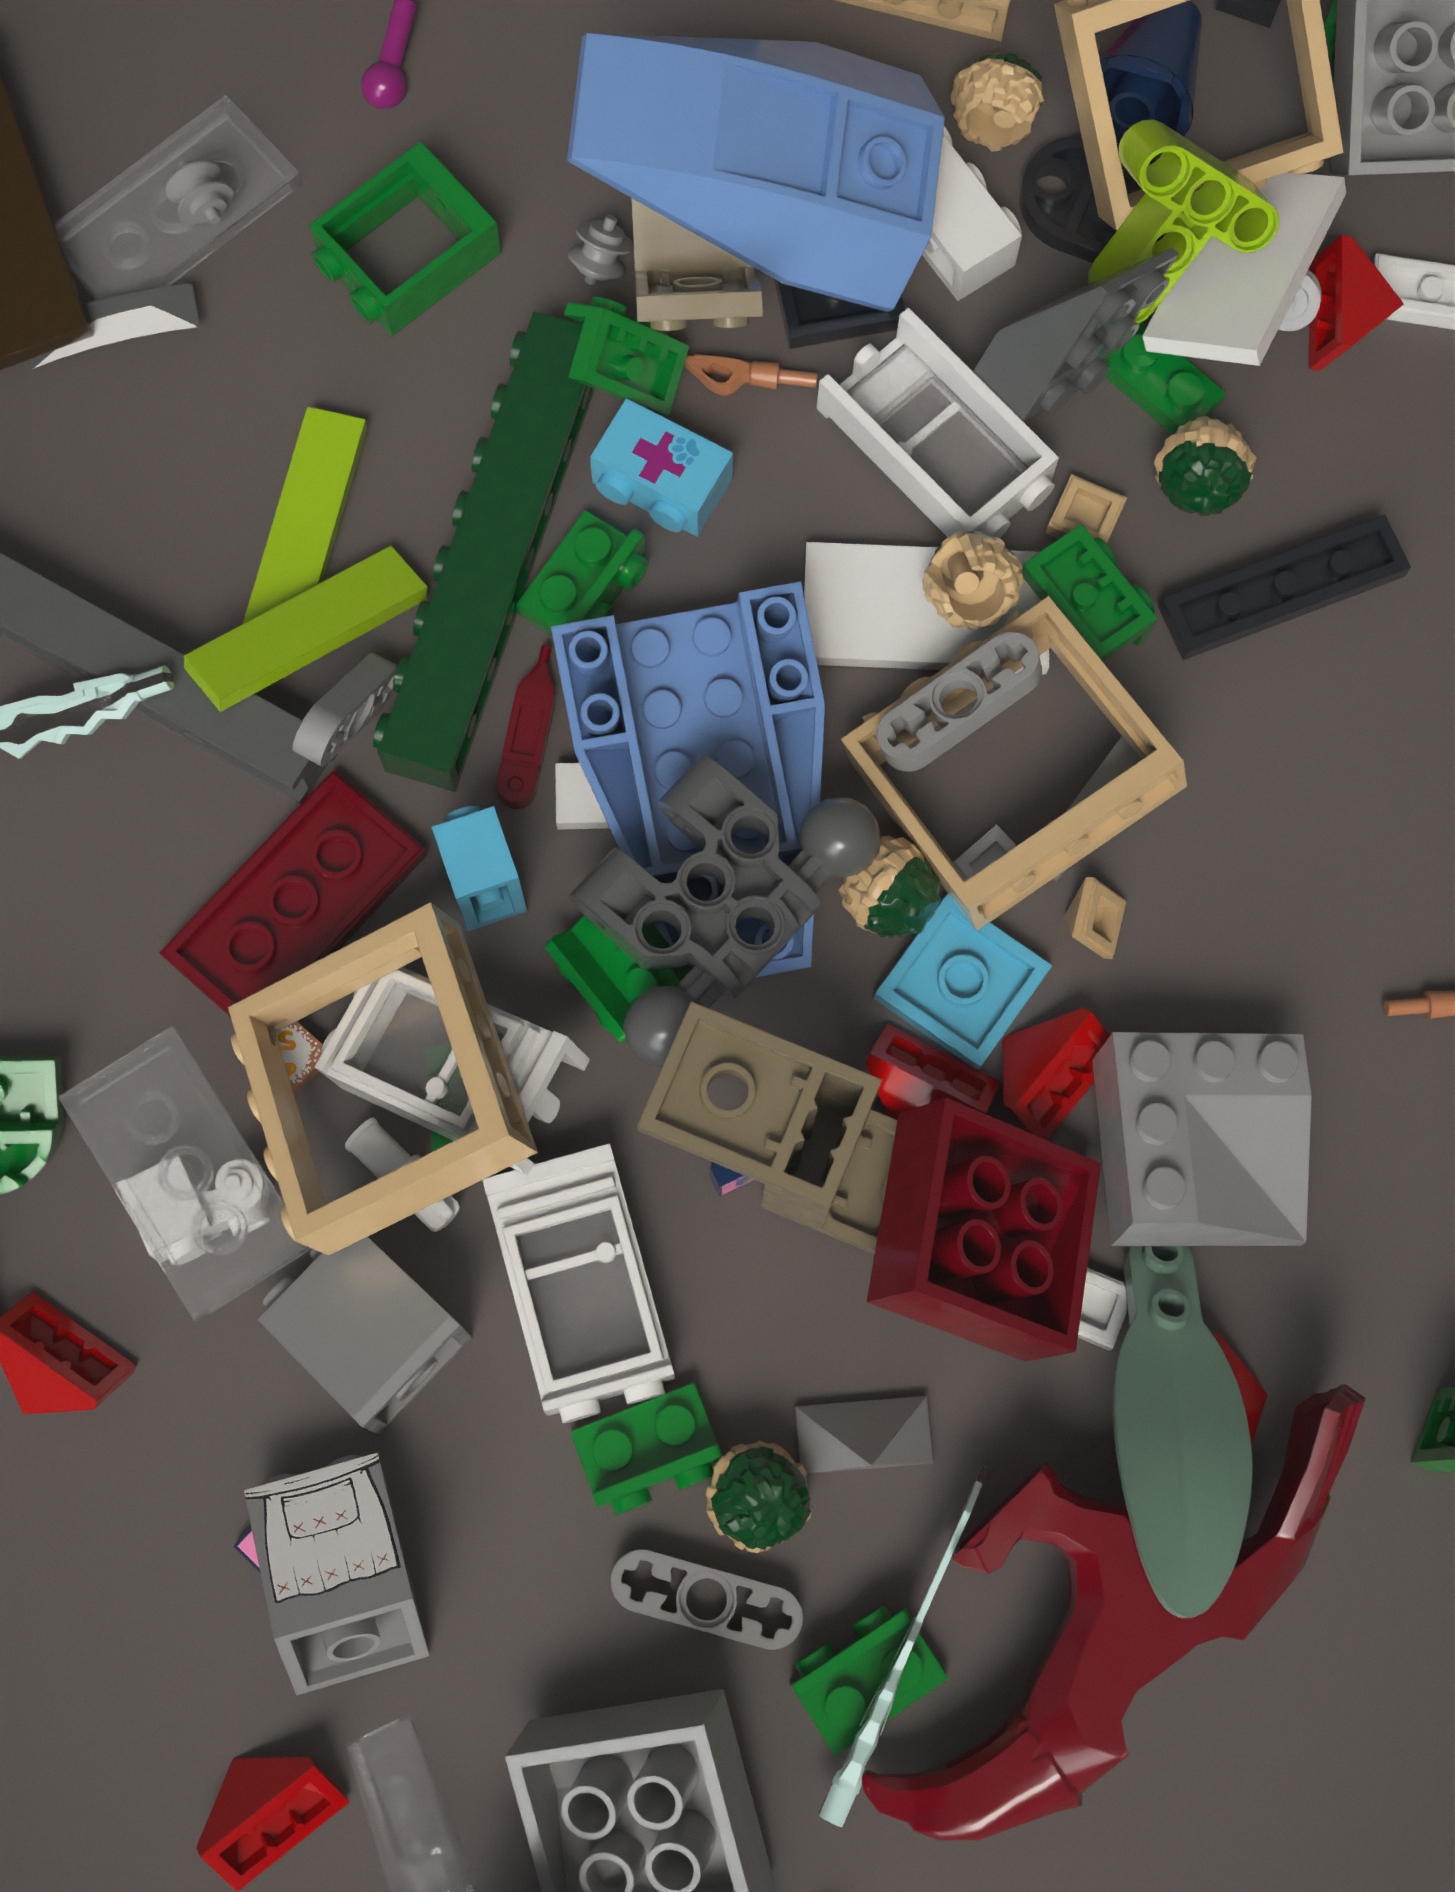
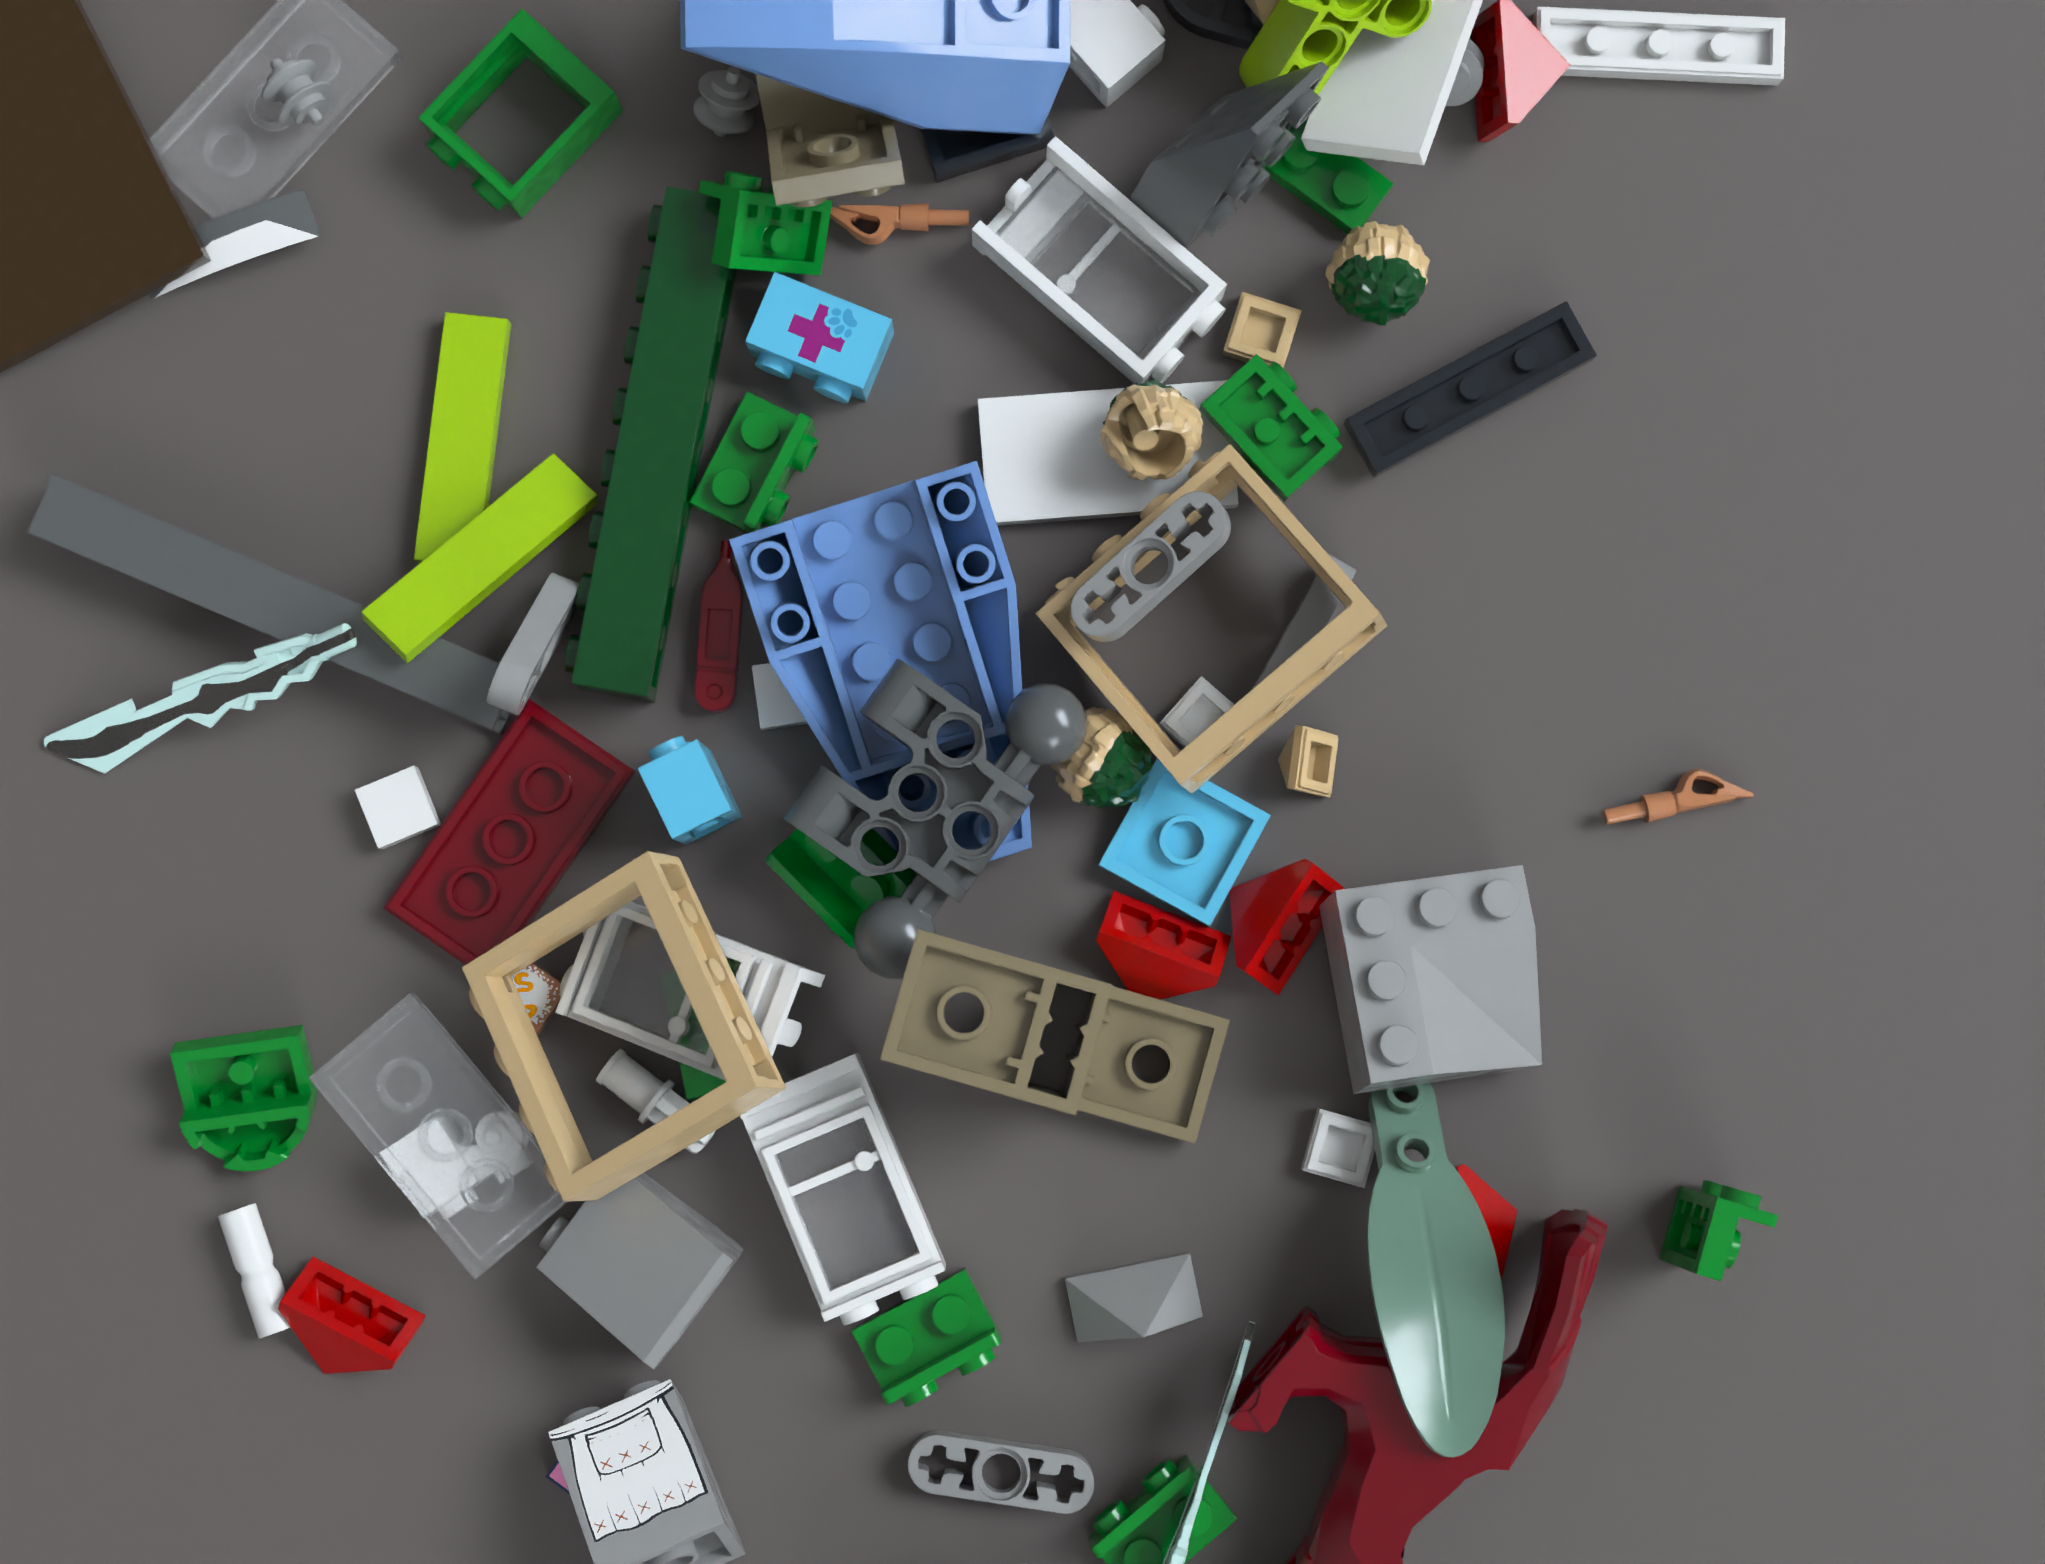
camera: 10 degrees left, 10 degrees up
dark green piece [706,1441,812,1553] -> none
dark red slope [866,1097,1101,1362] -> none
none -> white tile [355,765,441,849]

